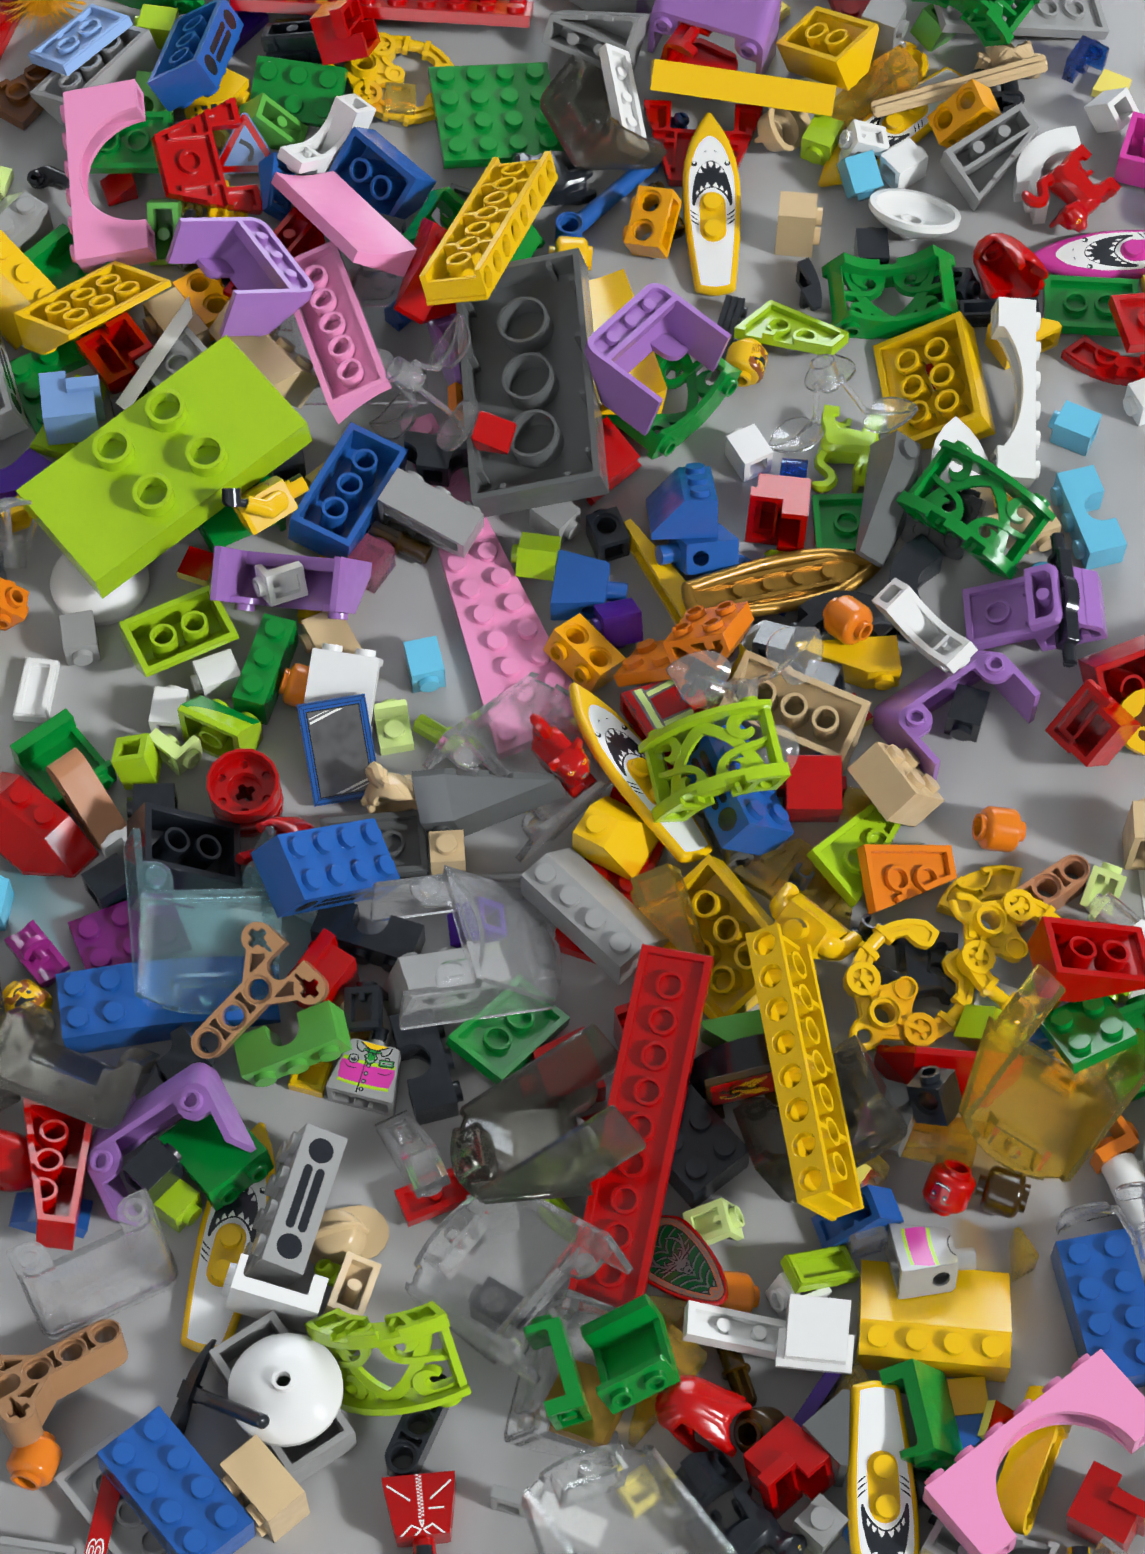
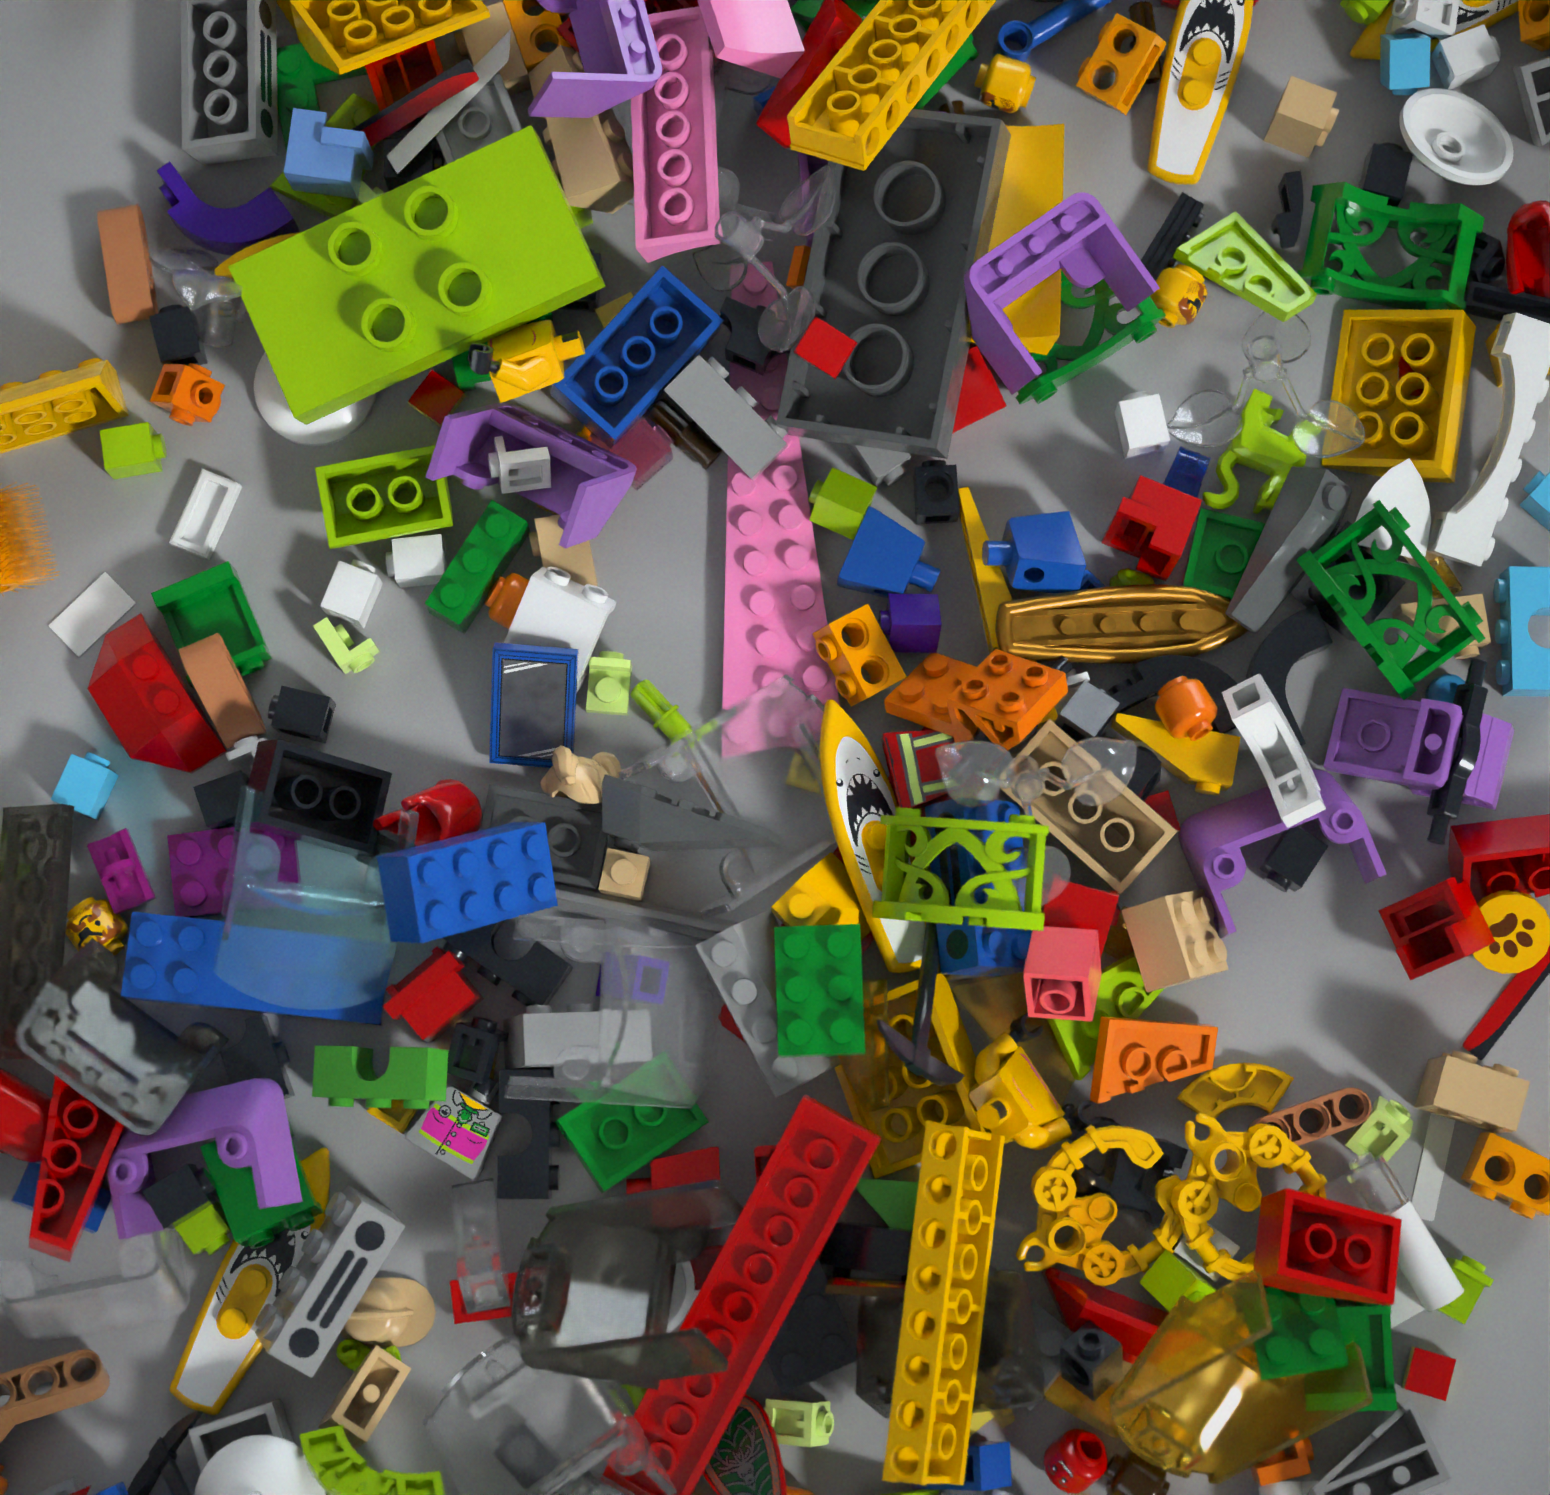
camera: 15 degrees right, 20 degrees up
light grey brick [59,610,101,666] -> none
lime brick [111,733,162,790] -> none
lime slope [177,695,263,758] -> none
medium nougat beam [191,921,330,1059] -> none
red wheel [206,749,284,837] -> none
white panel [221,1253,329,1334] -> none
medium azure brick [403,636,446,693] -> none
red animal [529,713,597,799] -> none
blue slope [646,463,718,540] -> none
orange head [972,806,1026,852] -> none
none -> red sticker [351,59,479,146]
none -> green plate [774,924,865,1058]
none -> black piece [877,922,965,1086]
none -> coral head [1023,926,1102,1022]

